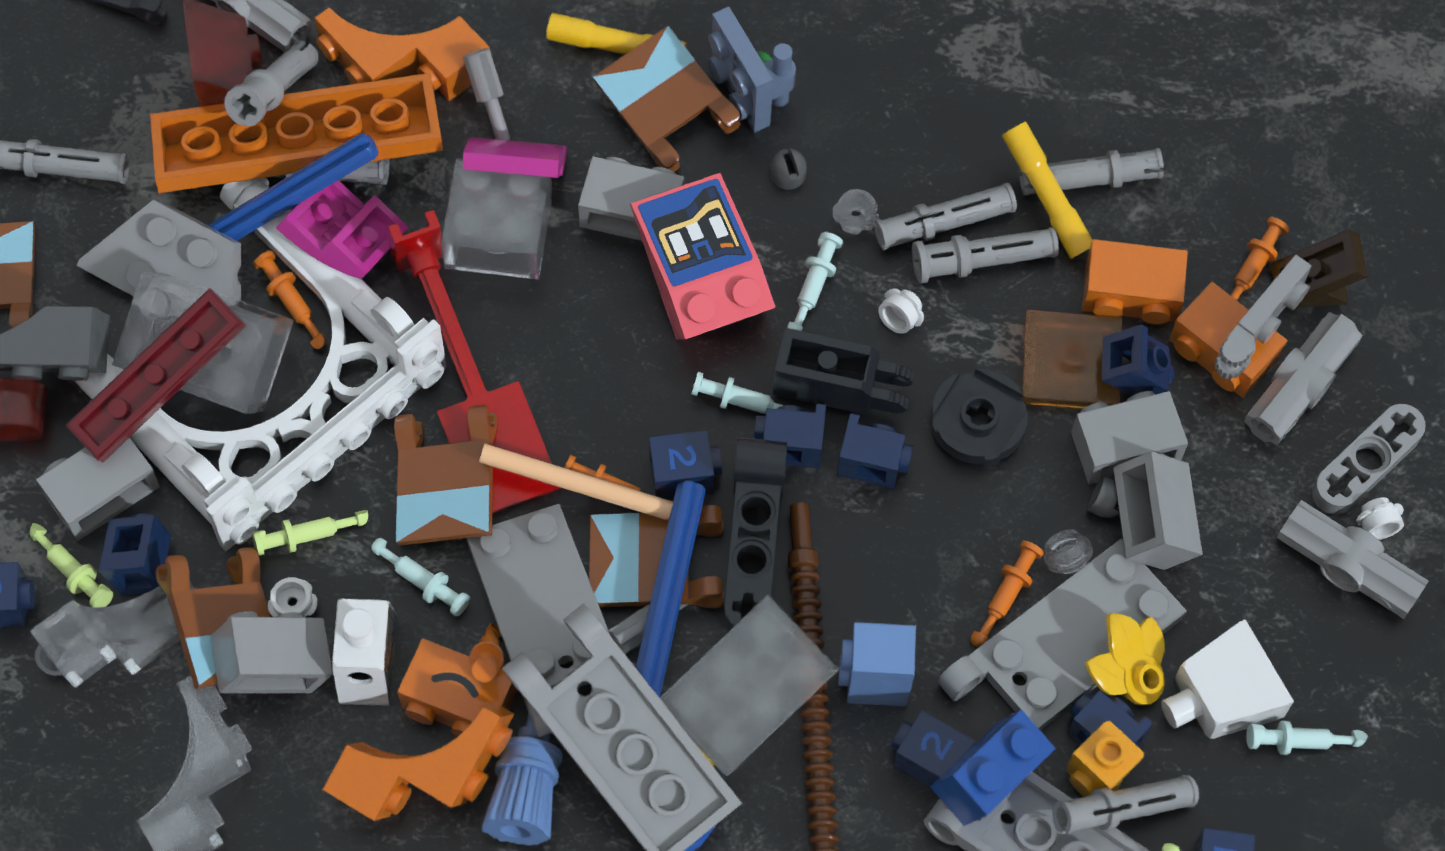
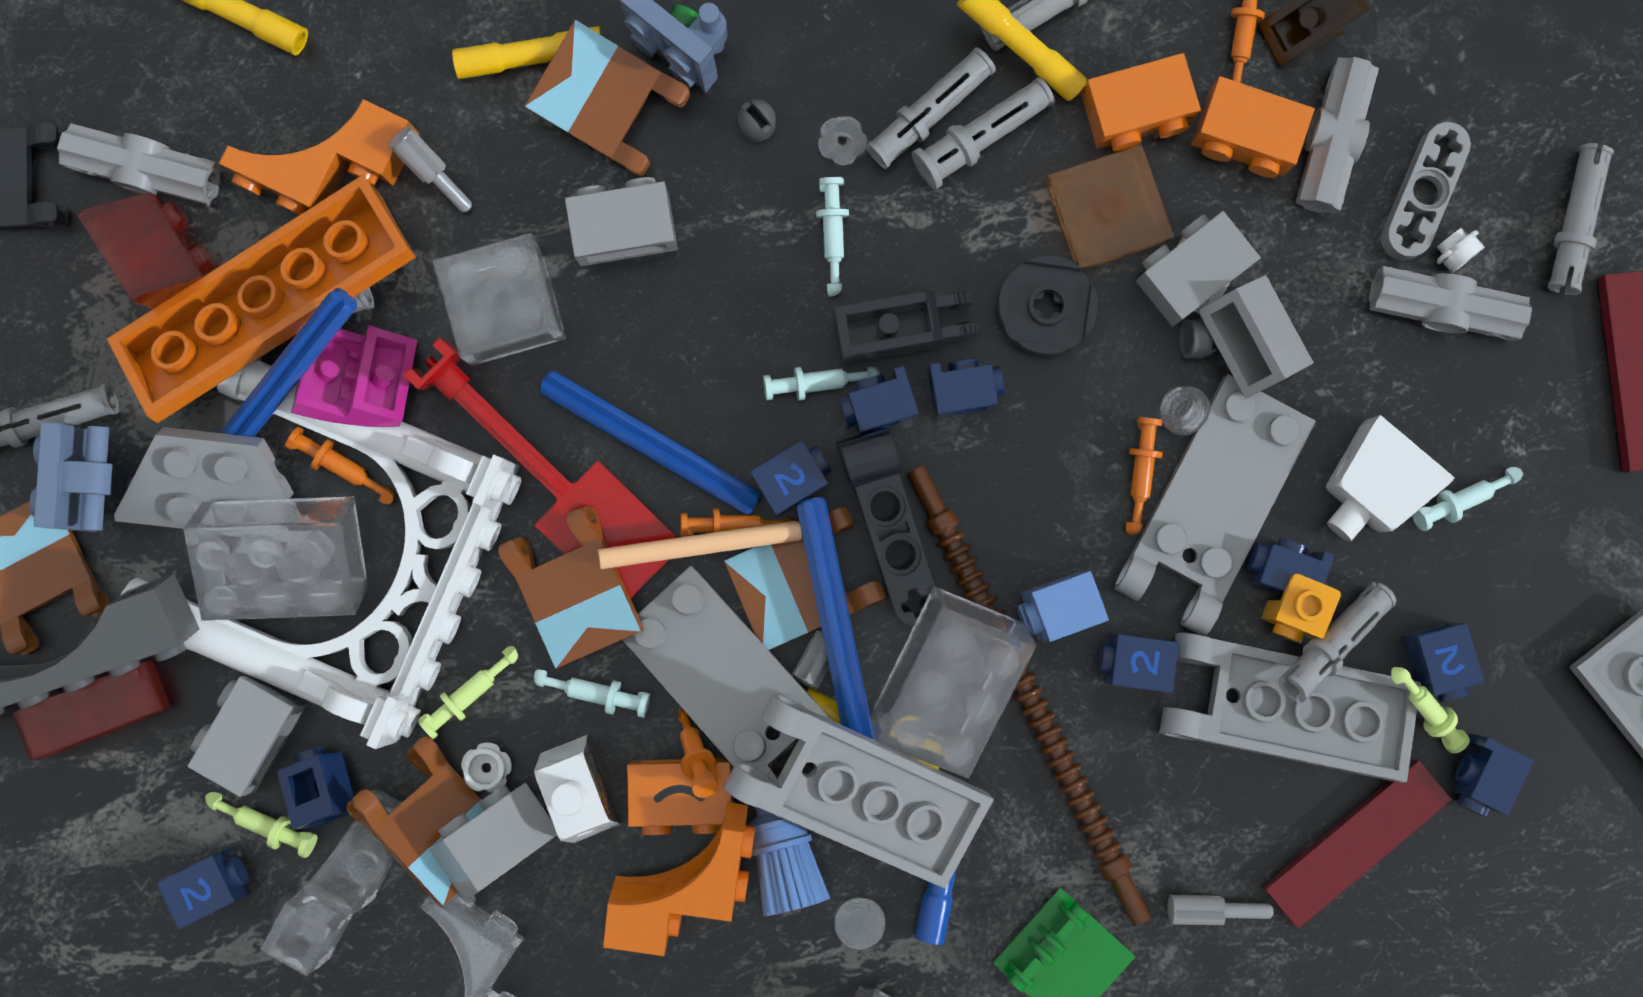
camera: 25 degrees left, 20 degrees up
dark red tile [66,288,247,463] -> none
light grey pin [224,41,318,127] -> none
dark pink slope [463,137,568,178] -> none
slope [630,173,776,340] -> none
white plate [878,289,924,334] -> none
blue brick [930,709,1056,826] -> none
yellow plate [1085,613,1165,705] -> none
dark blue brick [1102,325,1175,396] -> none
light grey hinge [1214,255,1312,380] -> none
none -> sand blue plate [29,422,113,532]
none -> blue axle [539,371,761,515]

